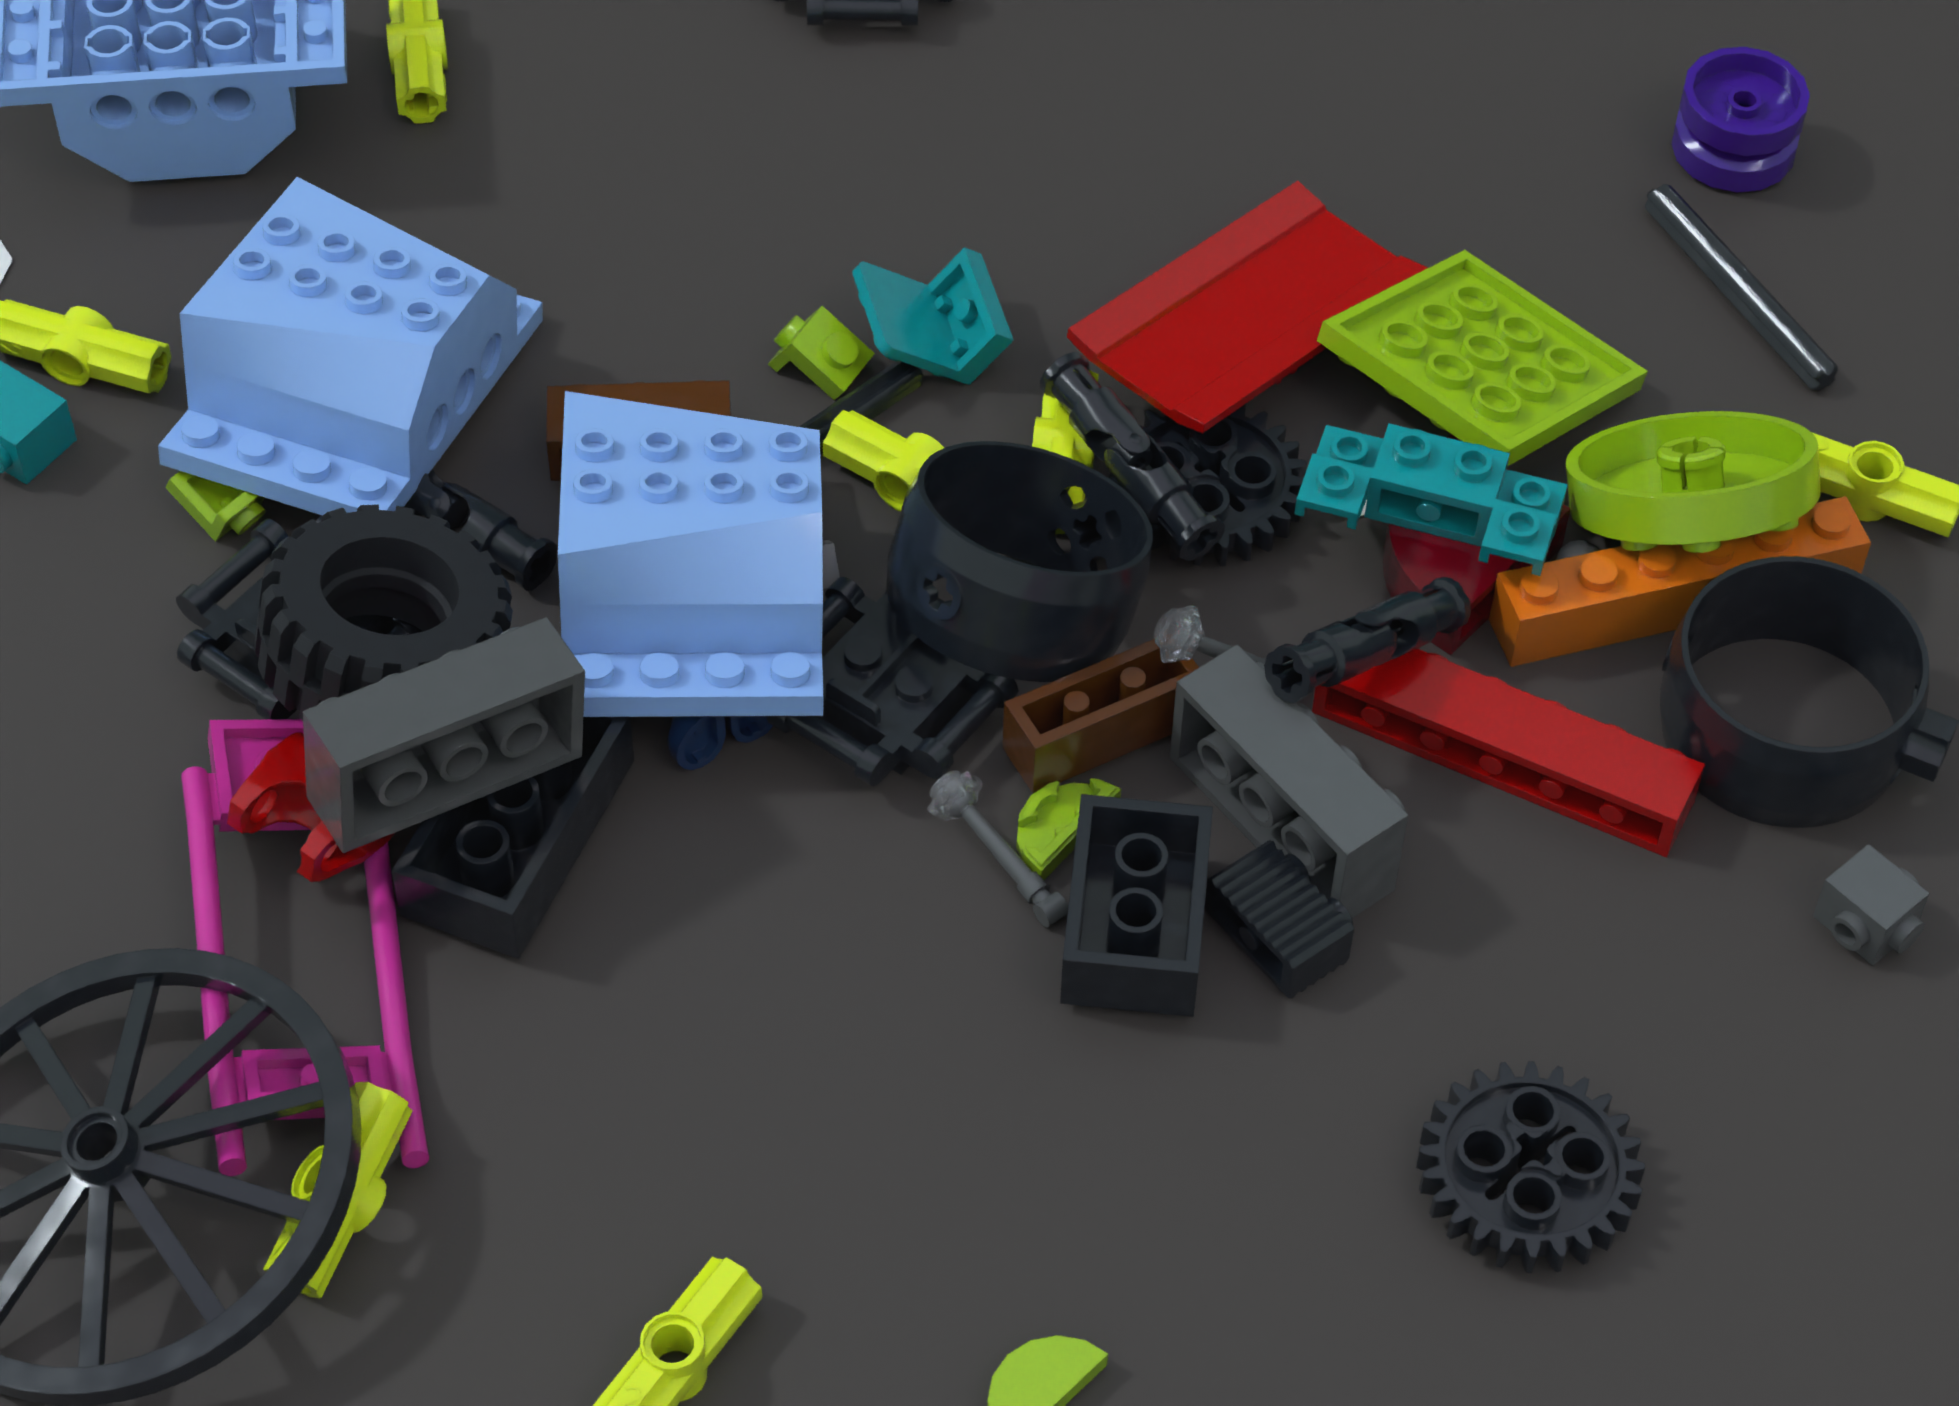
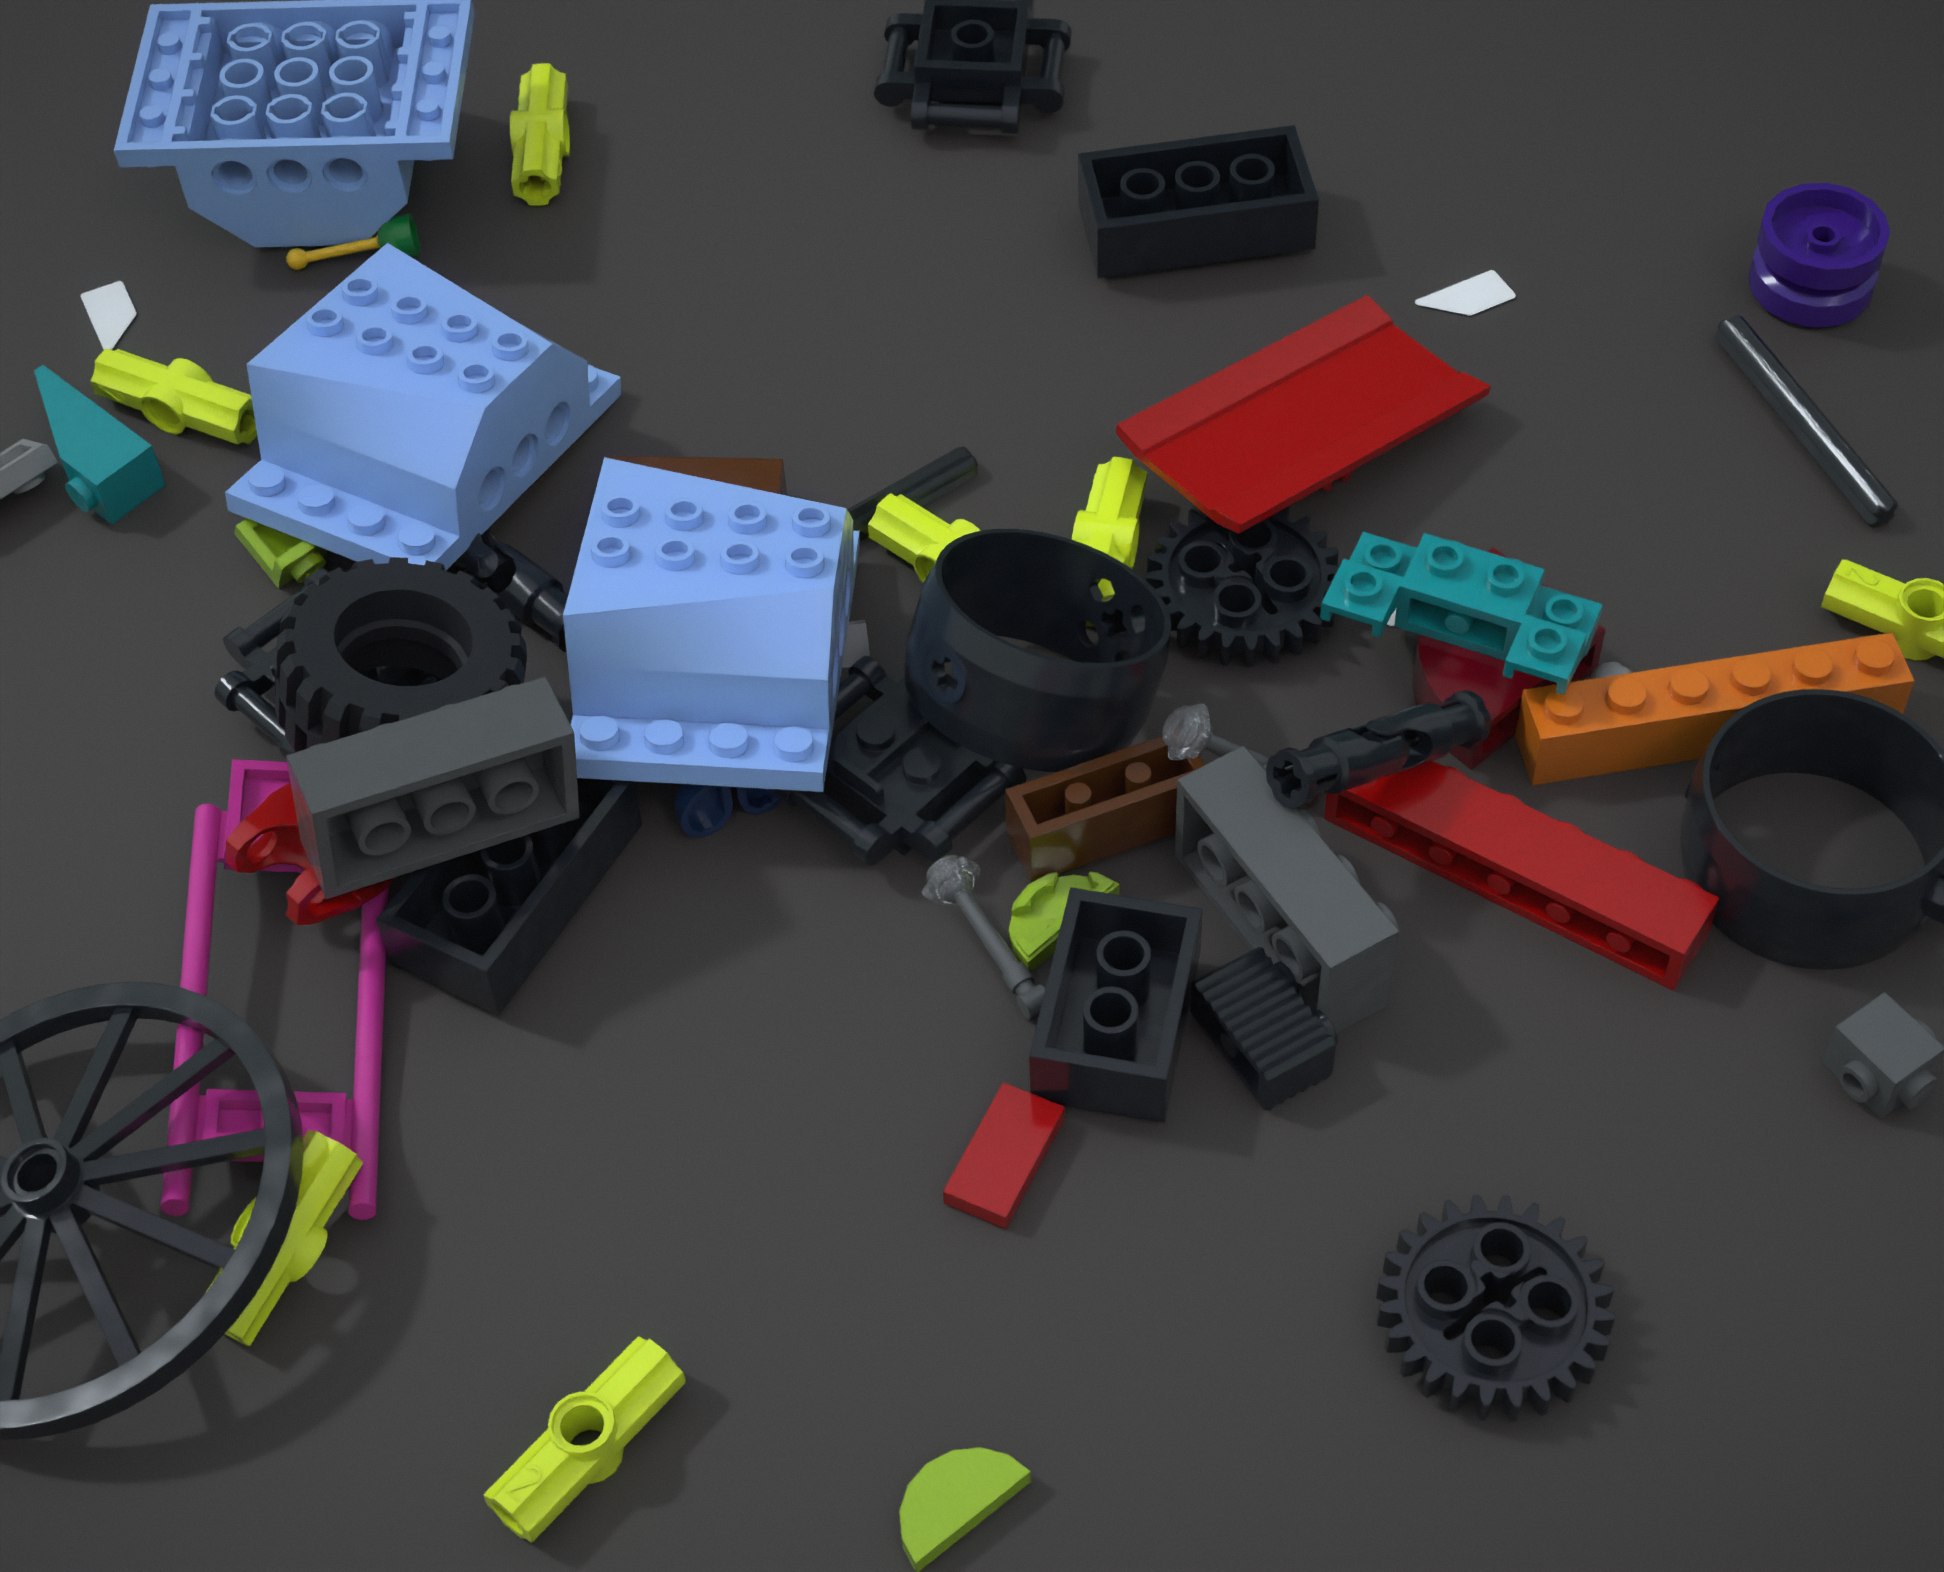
camera: 10 degrees right, 0 degrees up
lime bracket [768,306,875,400] -> none
teal bracket [852,247,1014,385] -> none
black piece [1040,352,1225,561] -> none
lime plate [1317,250,1648,467] -> none
lime piece [1566,411,1821,553] -> none
none -> hinge [286,213,421,270]
none -> red tile [943,1082,1065,1229]
none -> black brick [1078,125,1319,278]
none -> white sticker [1415,270,1516,316]

